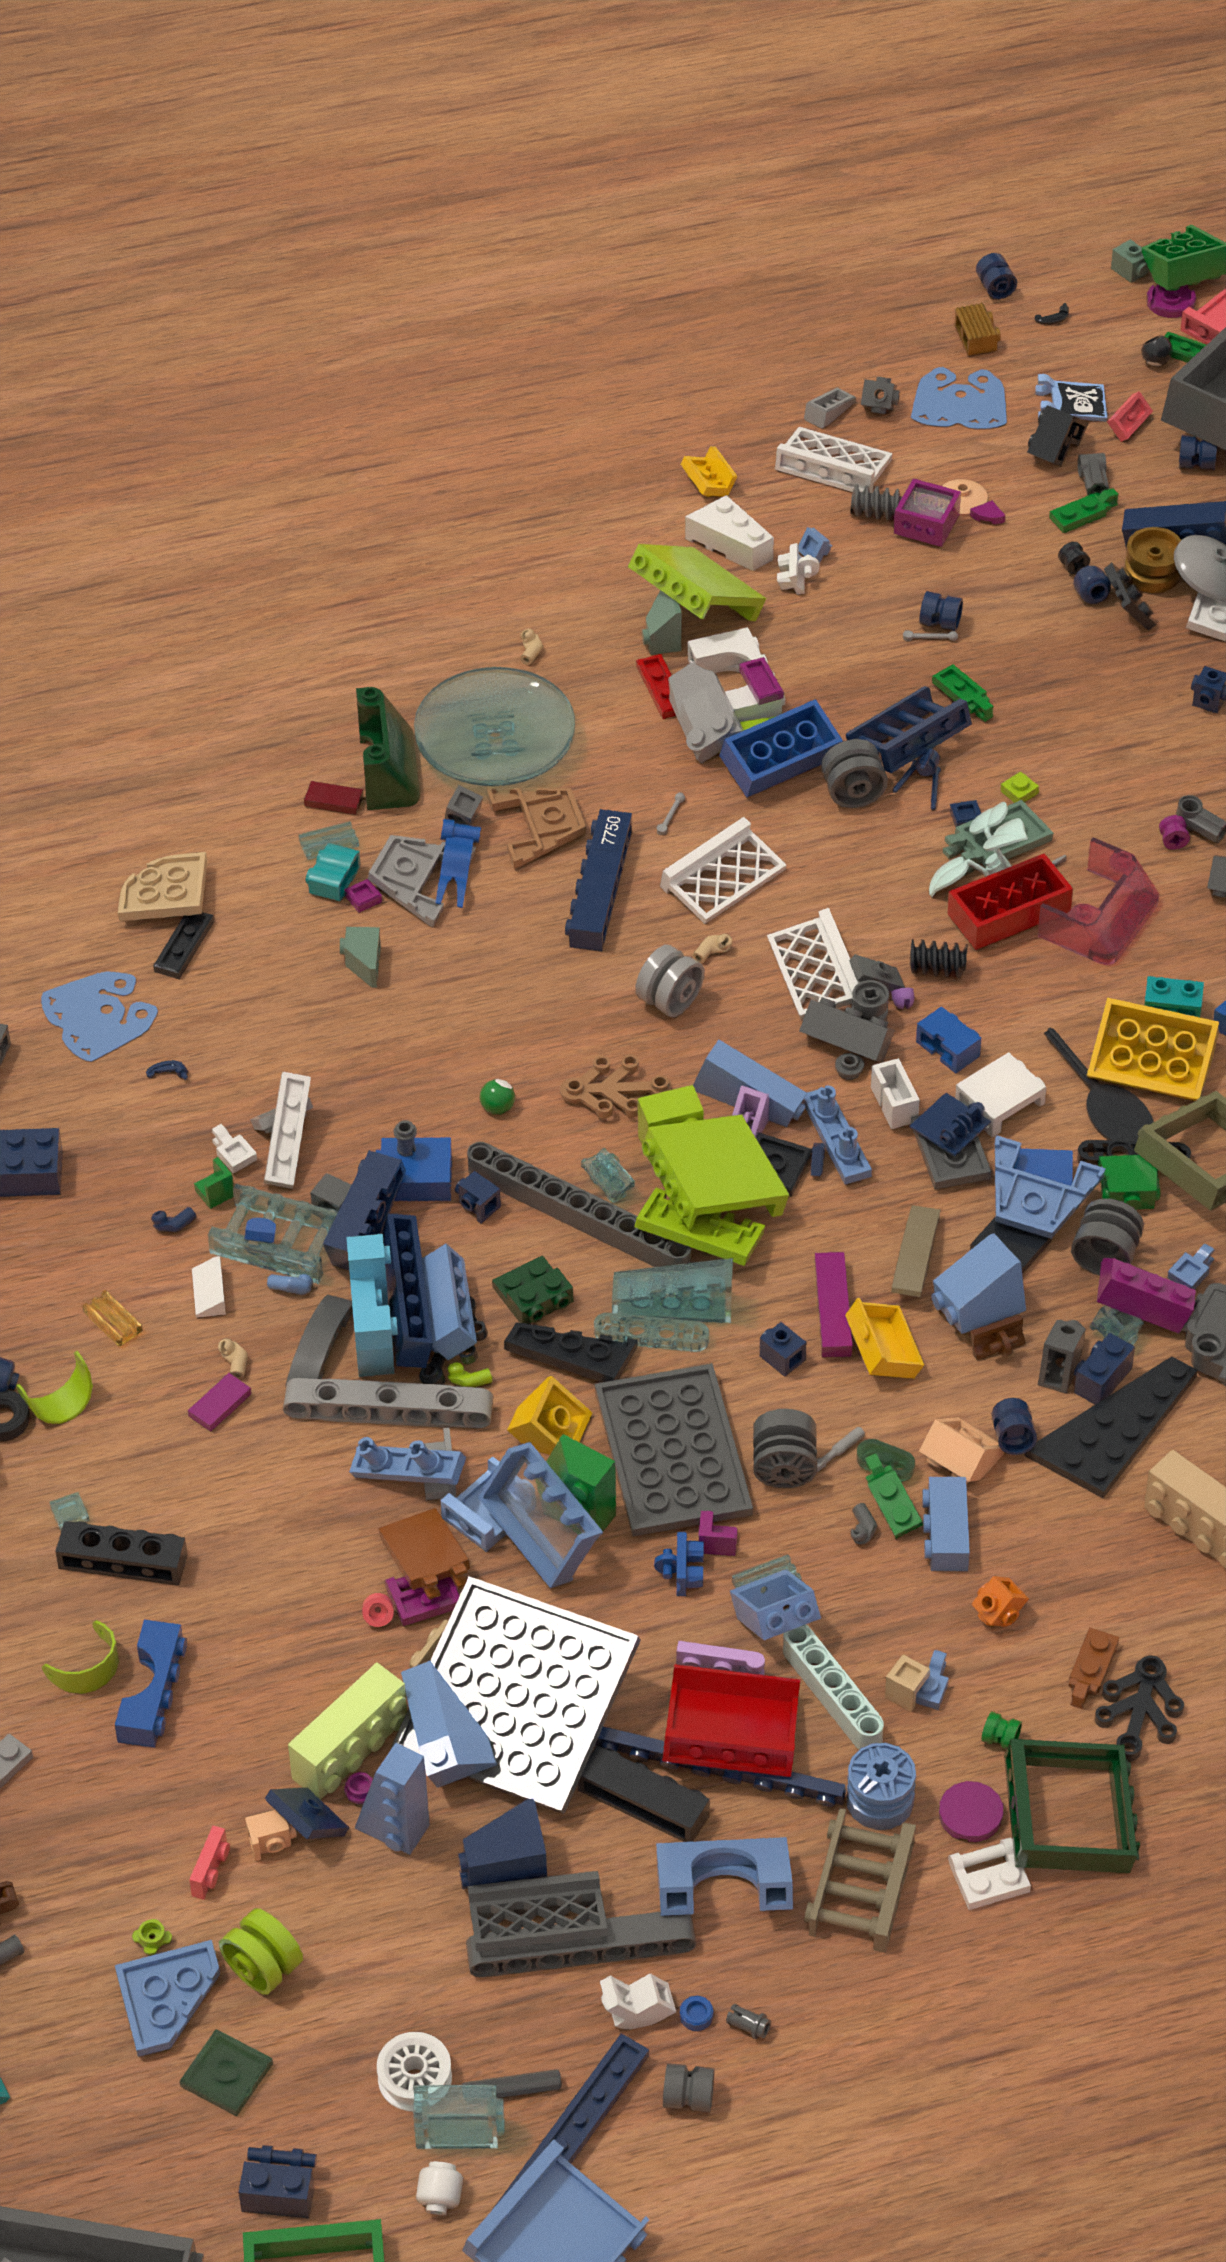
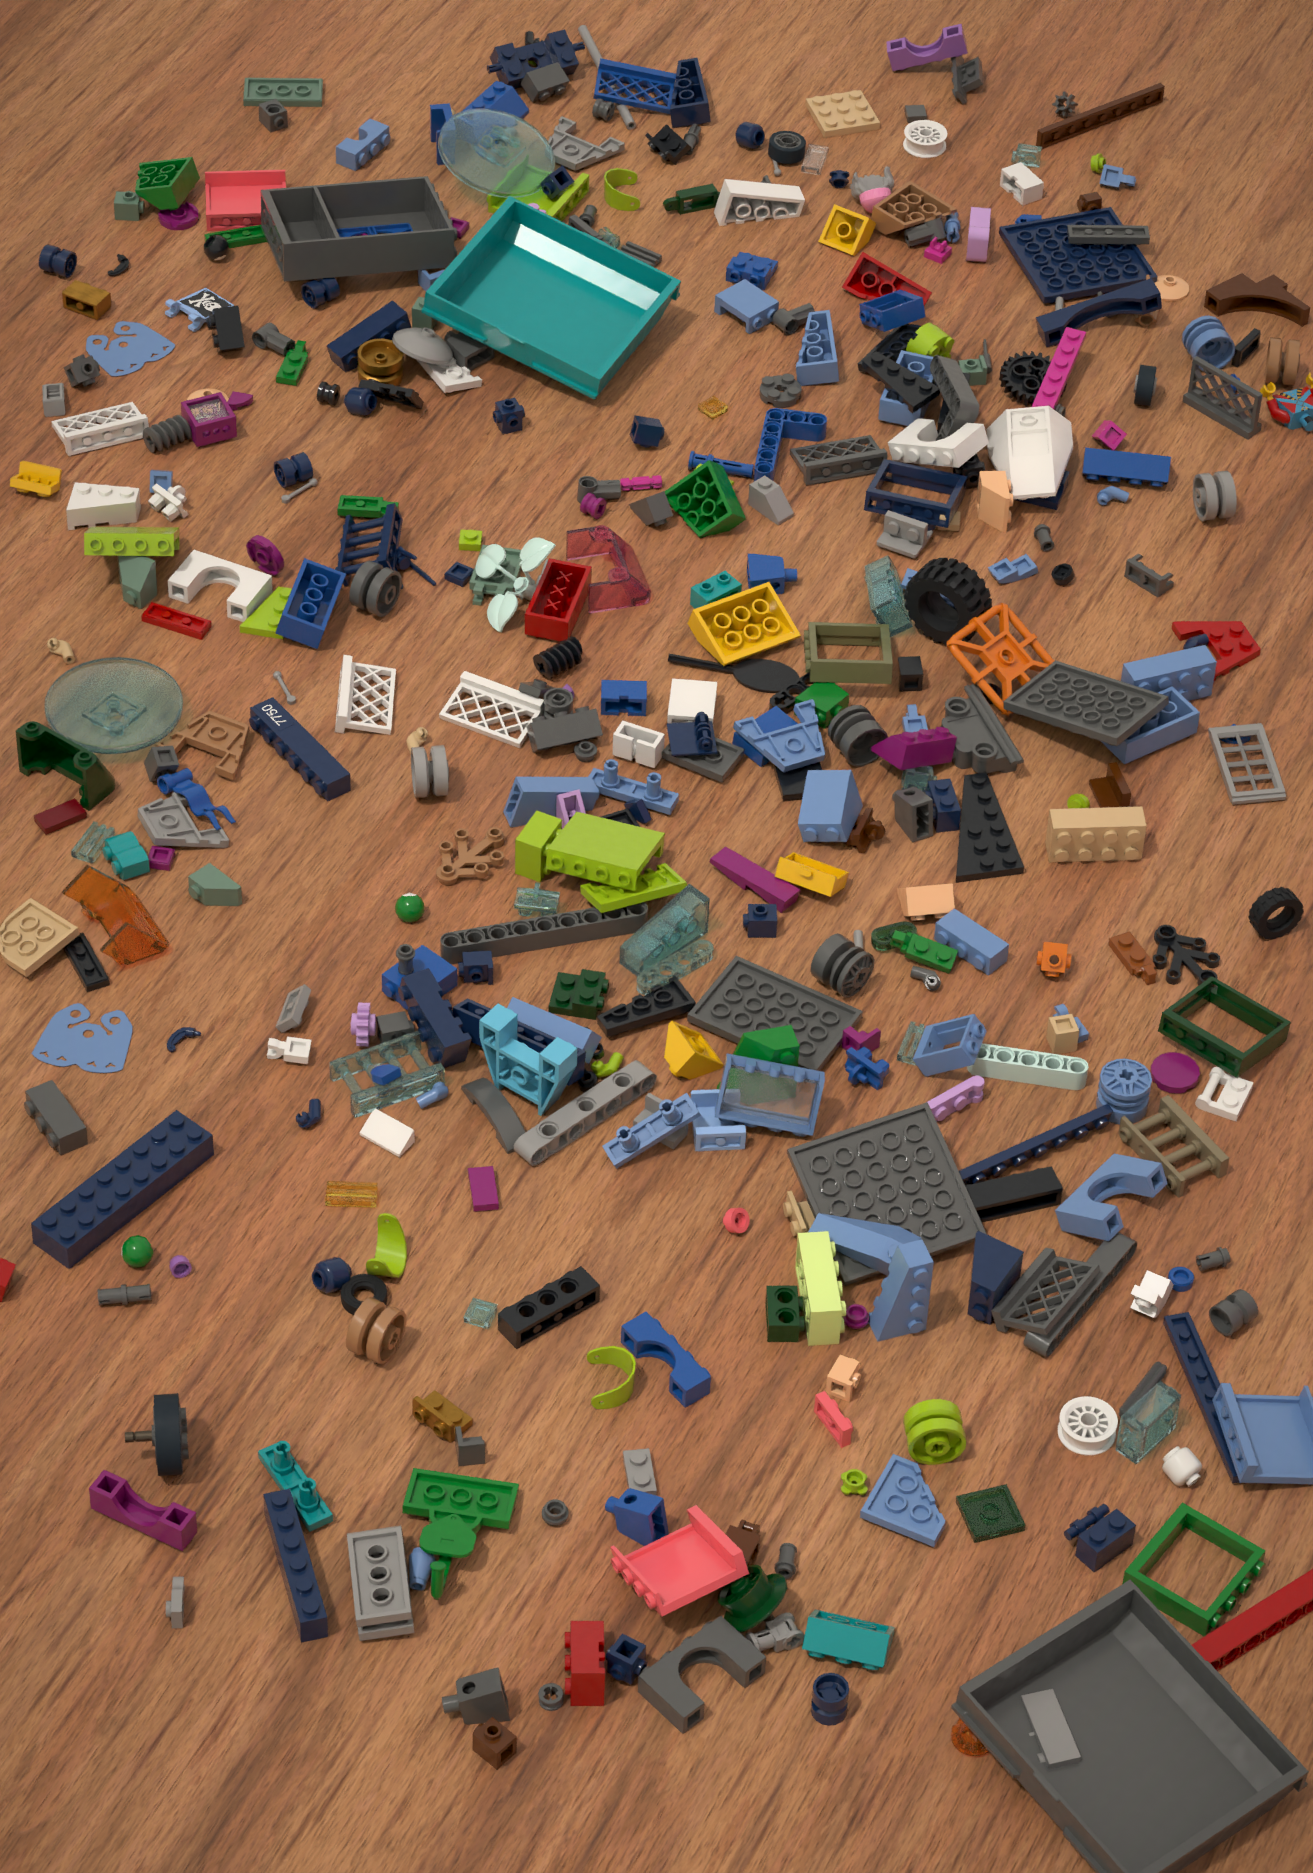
camera: 50 degrees left, 5 degrees down
green panel [194,1157,235,1209] -> none
tan arm [218,1338,248,1380] -> none
white plate [264,1072,311,1189] -> none
dark blue plate [265,1787,350,1839] -> none
dark orange tile [378,1508,470,1600] -> none
magenta plate [385,1577,460,1626] -> none
red panel [662,1664,801,1777] -> none
light grey slope [668,663,744,764] -> none
magenta tile [739,657,784,705] -> none
dark tan slope [891,1205,941,1297] -> none
green wheel [981,1711,1022,1750] -> none
dark blue wheel [991,1398,1037,1455] -> none
coral plate [1107,391,1153,442] -> none
none -> clear orange windscreen [62,864,170,965]
none -> magenta tile [246,535,284,576]
none -> lavender gear [351,1003,376,1046]
none -> dark green brick [765,1286,804,1342]

